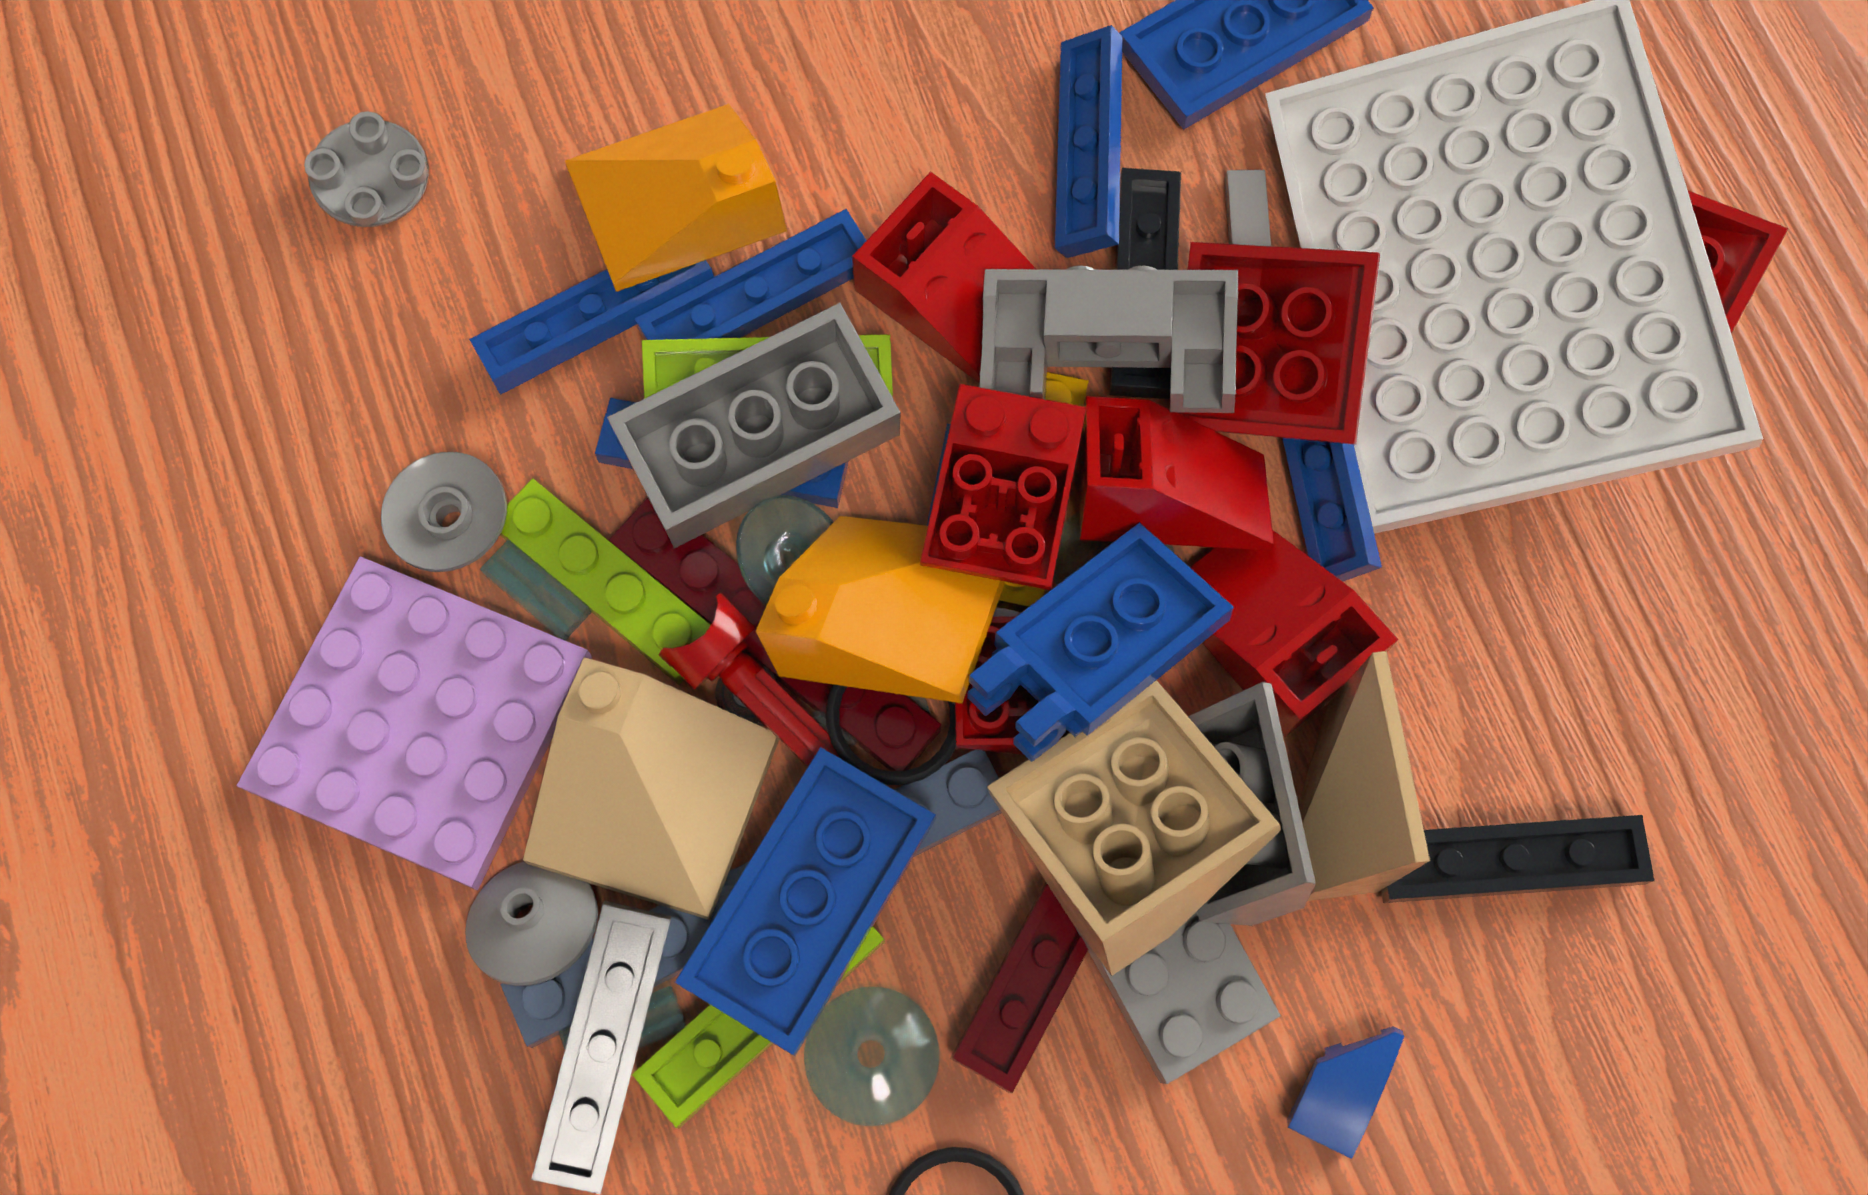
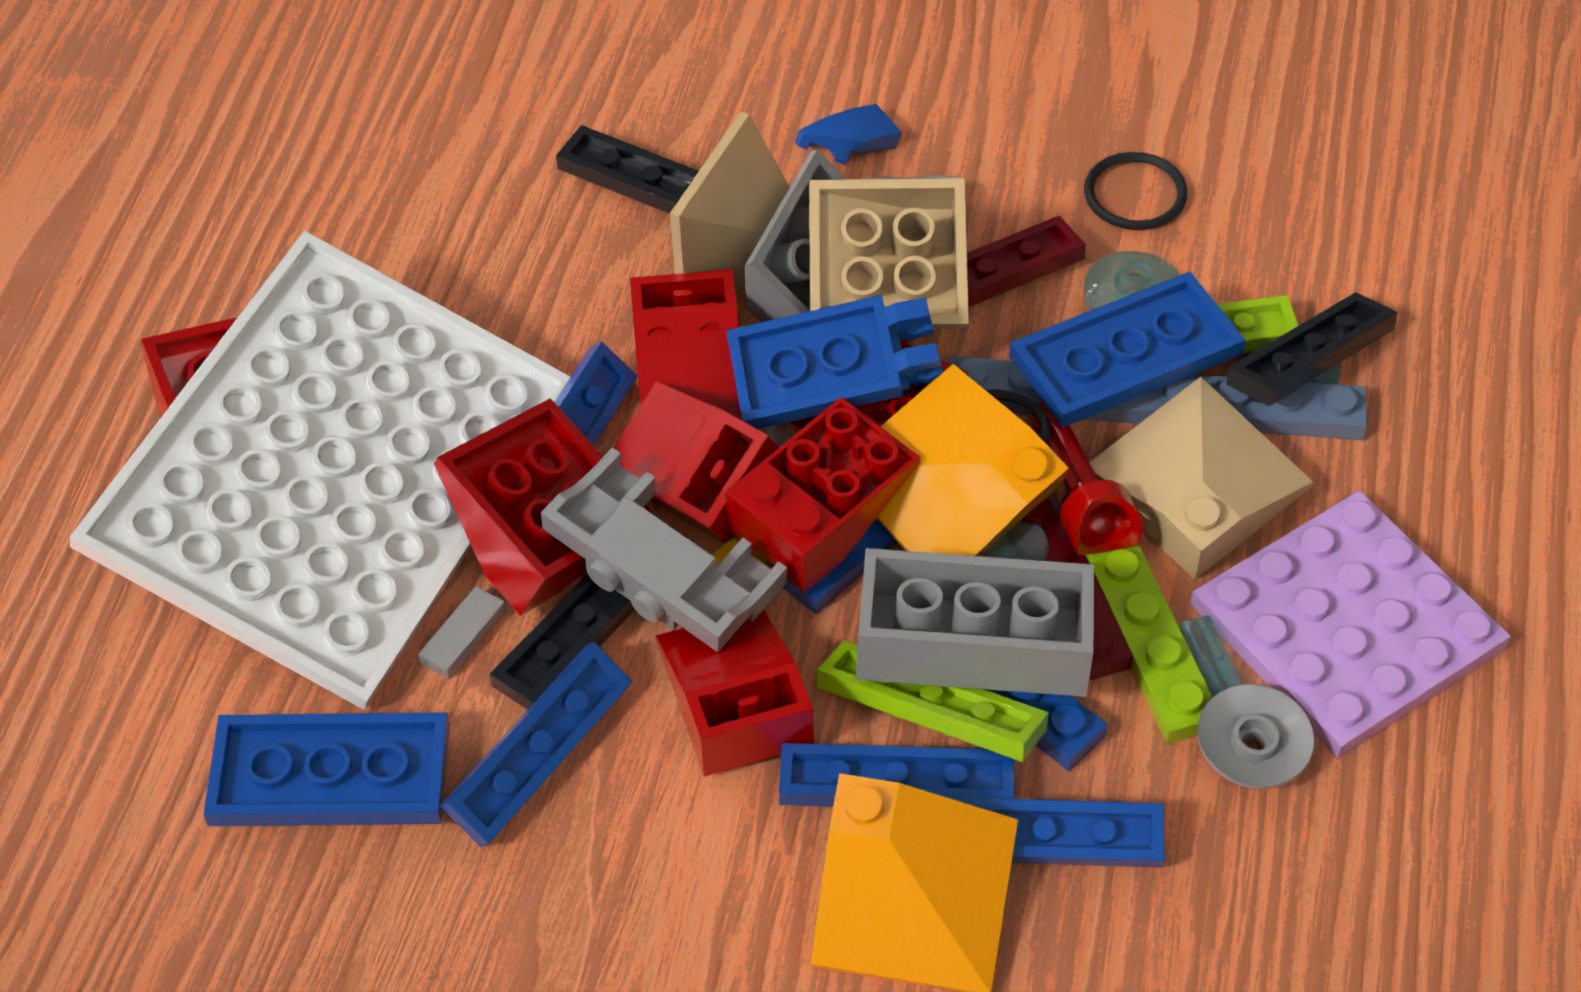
camera: 145 degrees left, 20 degrees down
light grey dish [465,861,598,986] -> none

